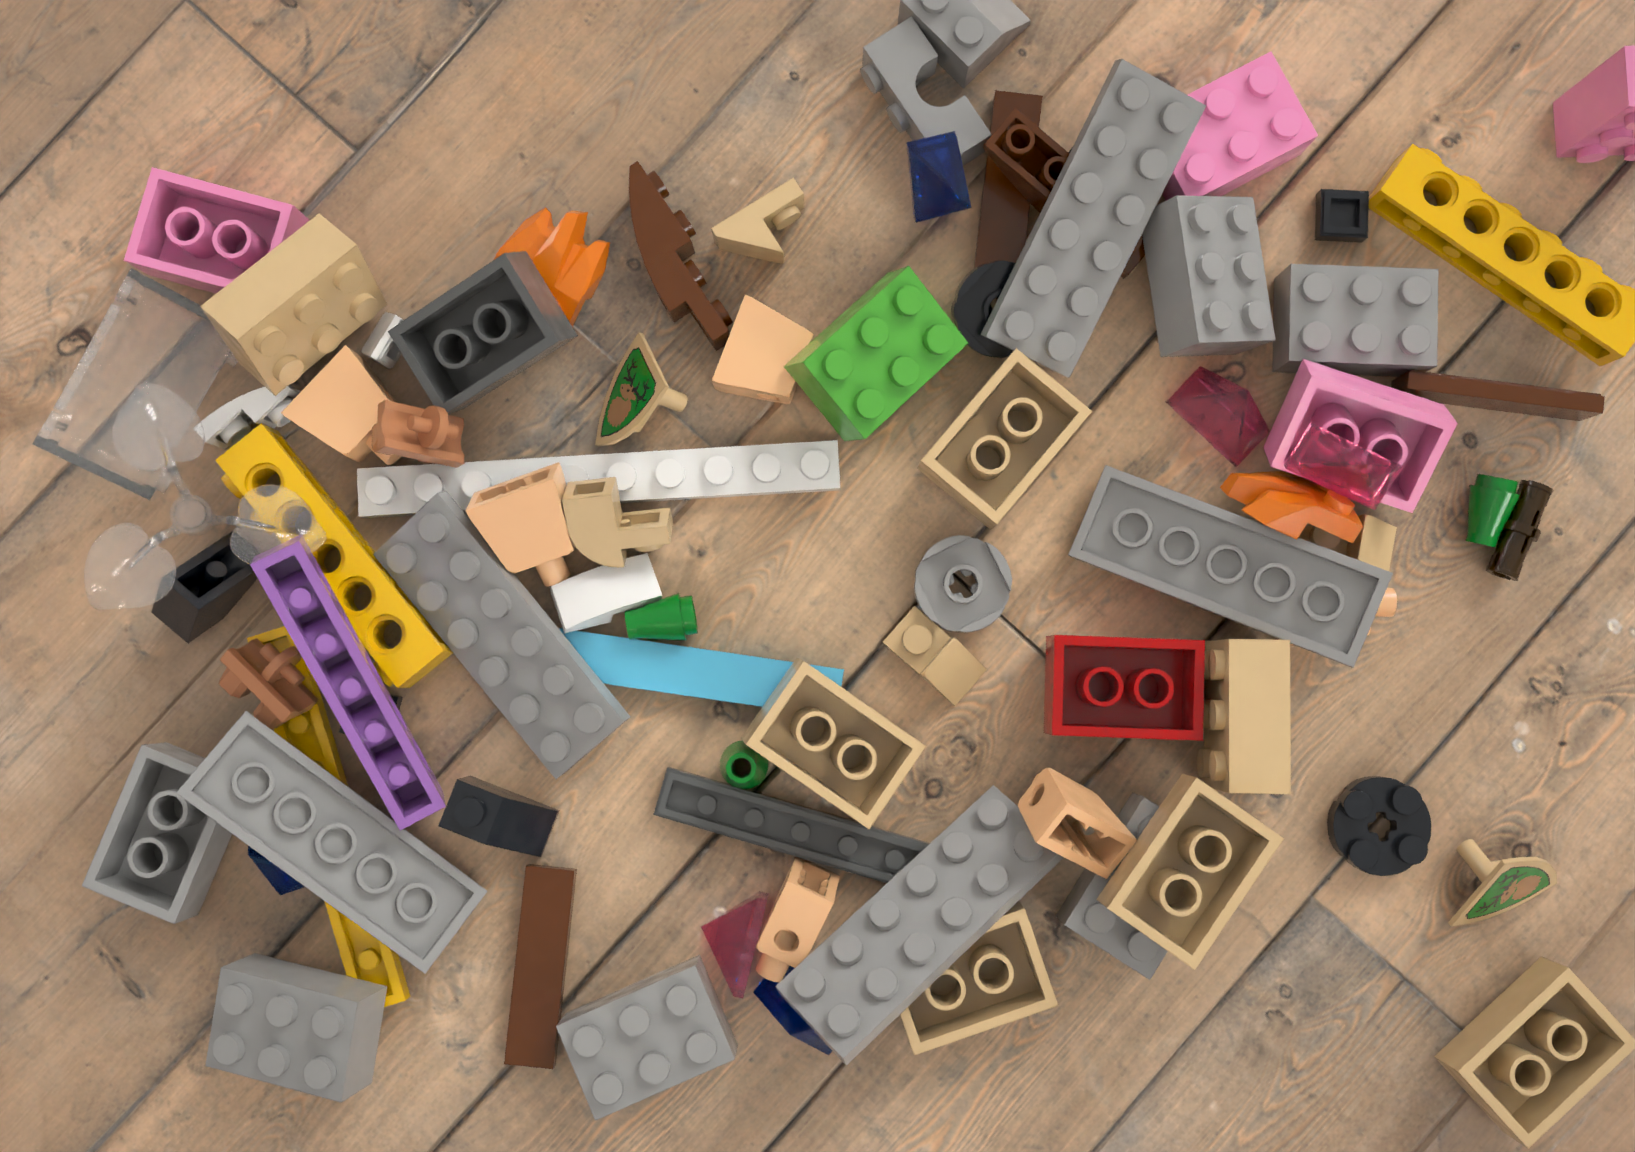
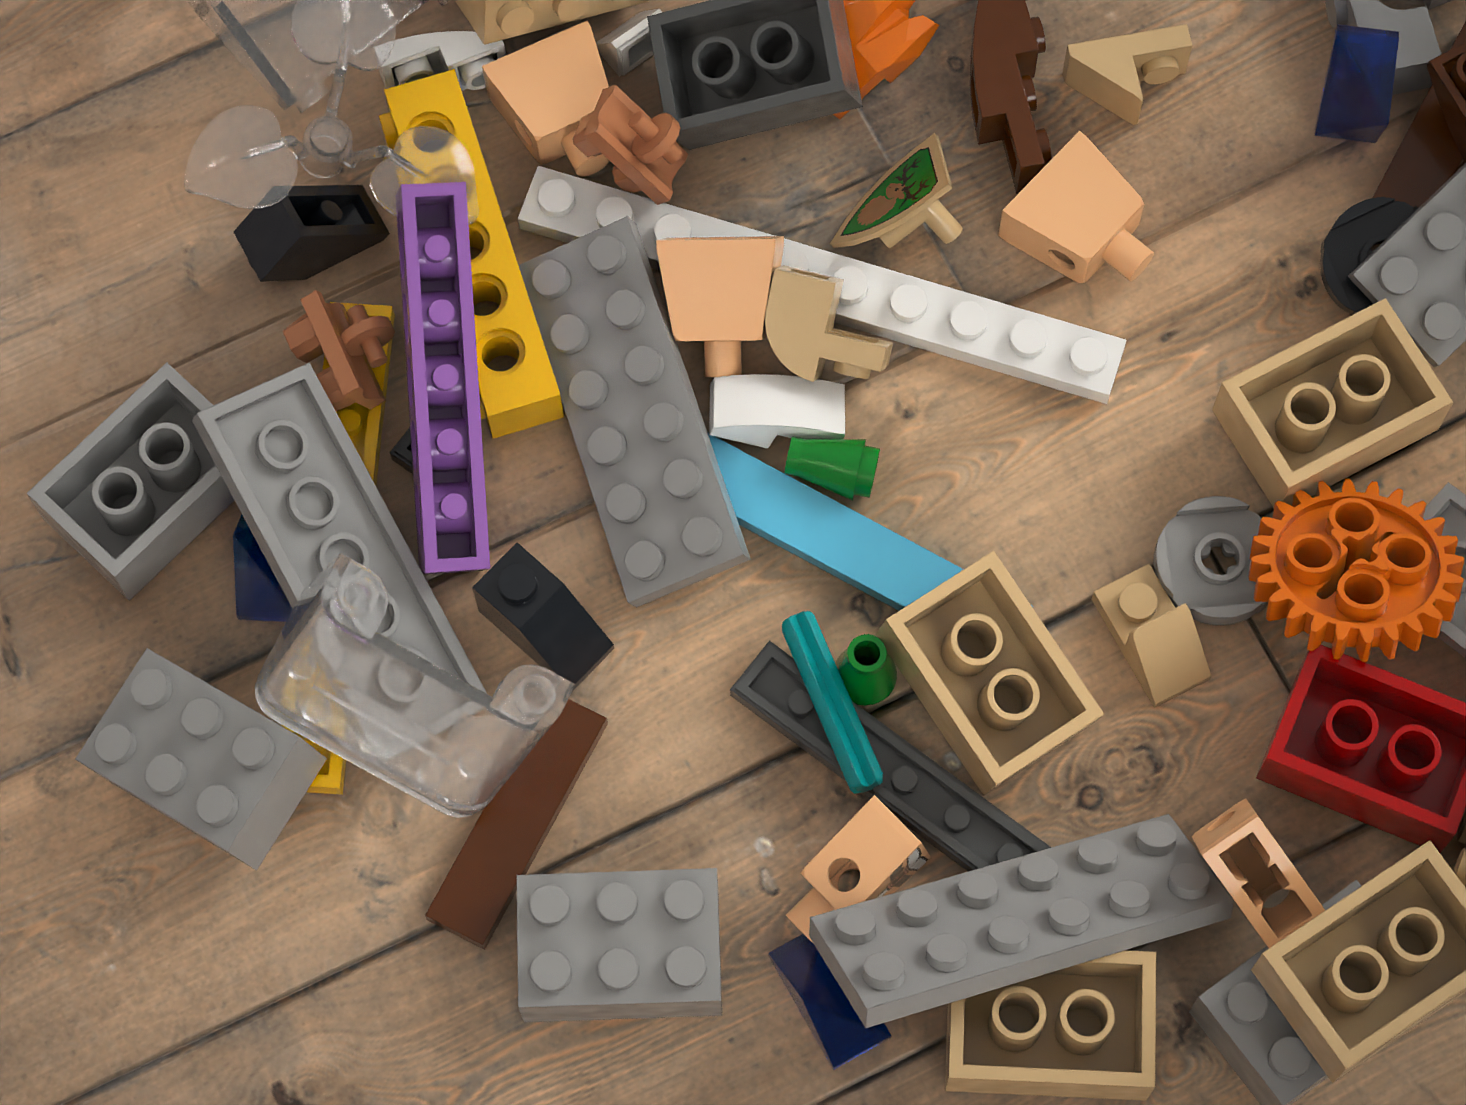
camera: 20 degrees right, 15 degrees down
clear pink slope [701,891,769,999] -> none
bright green brick [784,266,968,441] -> none
none -> clear windscreen [255,553,575,818]
none -> teal axle [782,611,883,794]
none -> orange gear [1248,478,1464,662]

